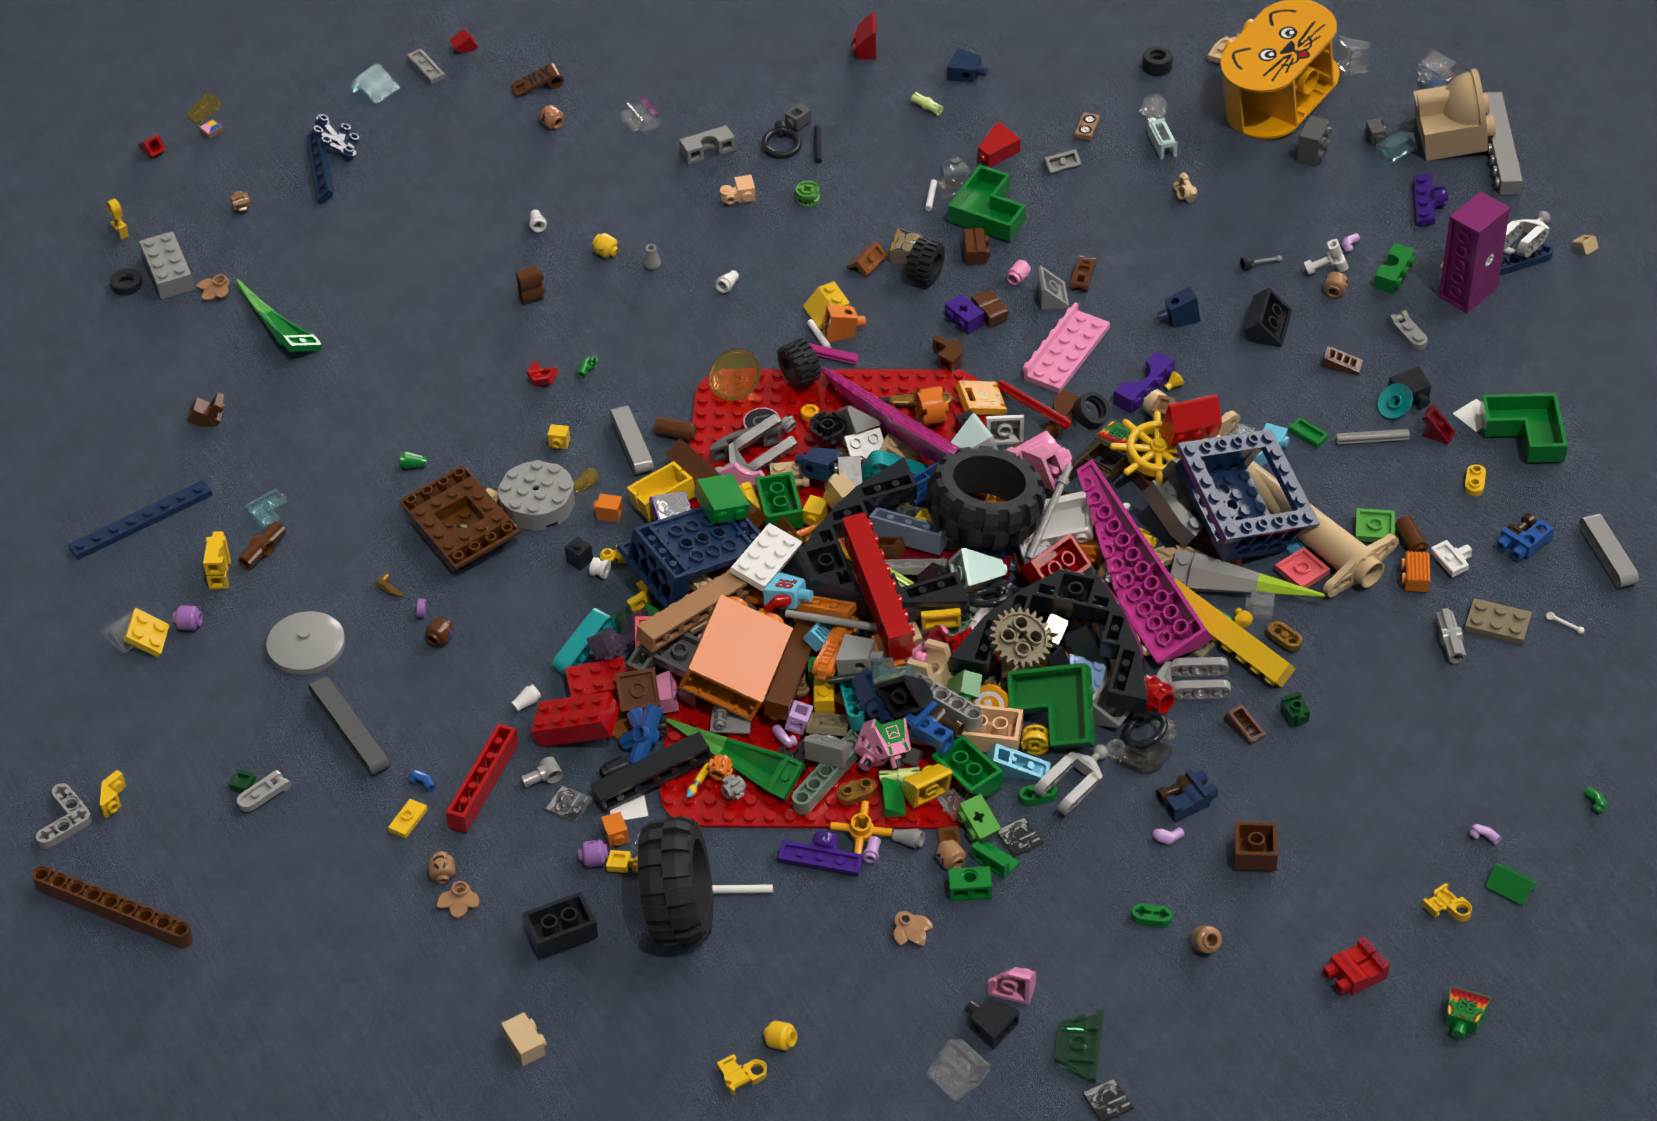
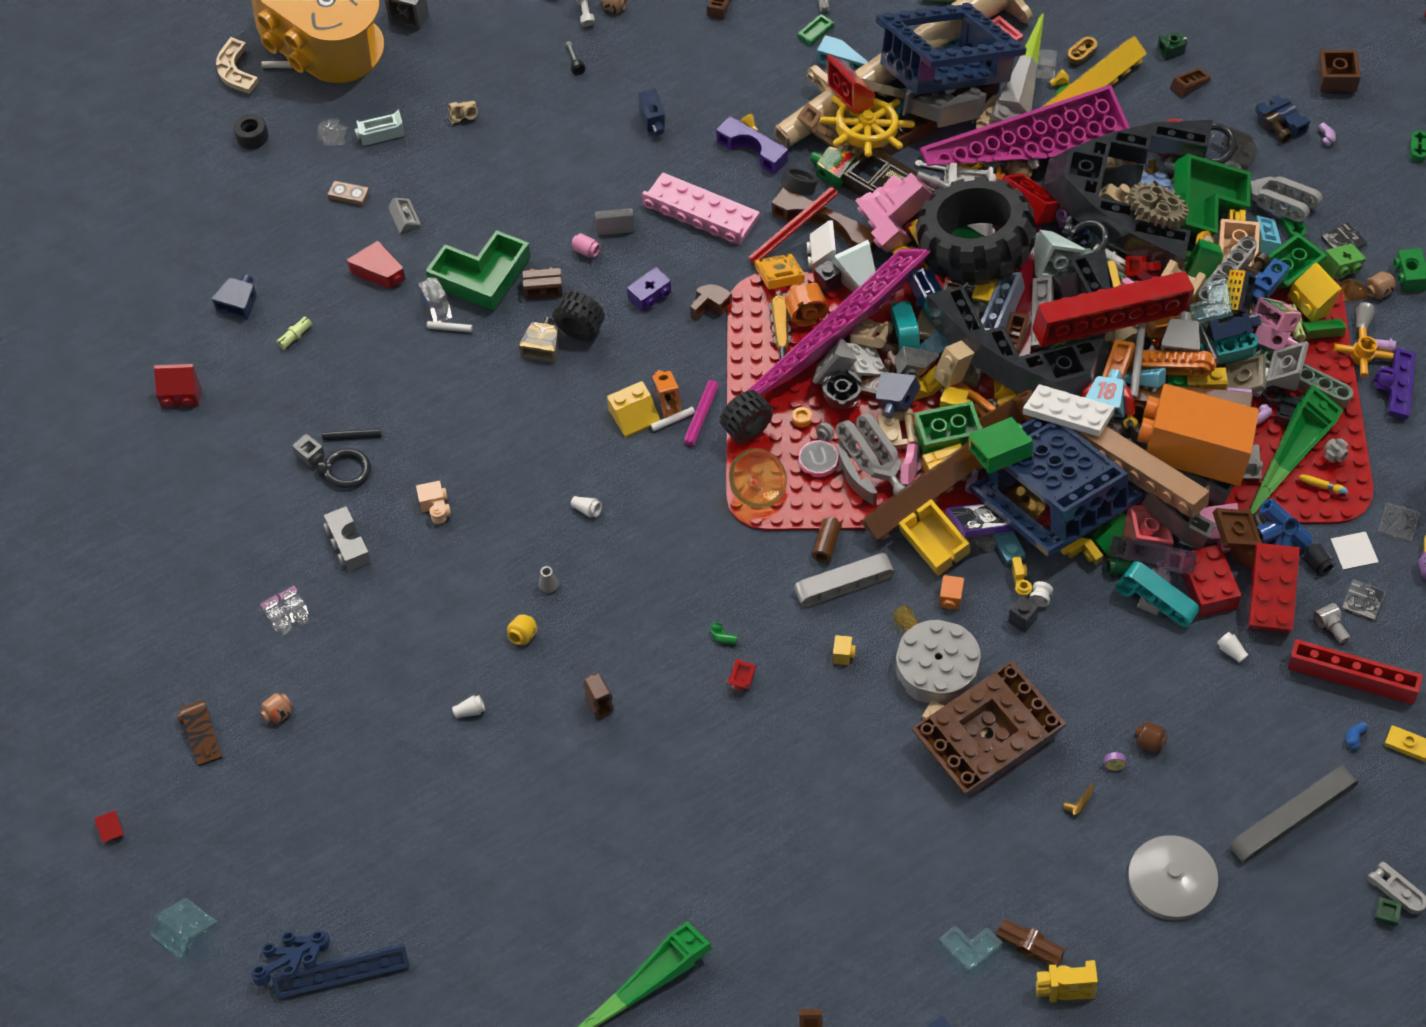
camera: 90 degrees left, 10 degrees up
medium lavender head [172,605,203,631] -> none
green cone [400,451,426,470] -> none
light grey tile [407,49,446,84] -> none
black brick [590,732,713,813] -> none
orange brick [601,811,629,848] -> none
orange gear [707,754,733,781] -> none
bright green wheel [796,181,820,207] -> none
pearl gold plate [837,777,876,806] -> none
dark orange panel [846,241,887,277] -> none
reddish brown brick [971,290,1009,327] -> none
green panel [972,841,1019,880] -> none
reddish brown plate [1070,255,1097,292] -> none
light grey piece [1146,657,1232,700] -> none
black slope [1243,287,1292,347] -> none

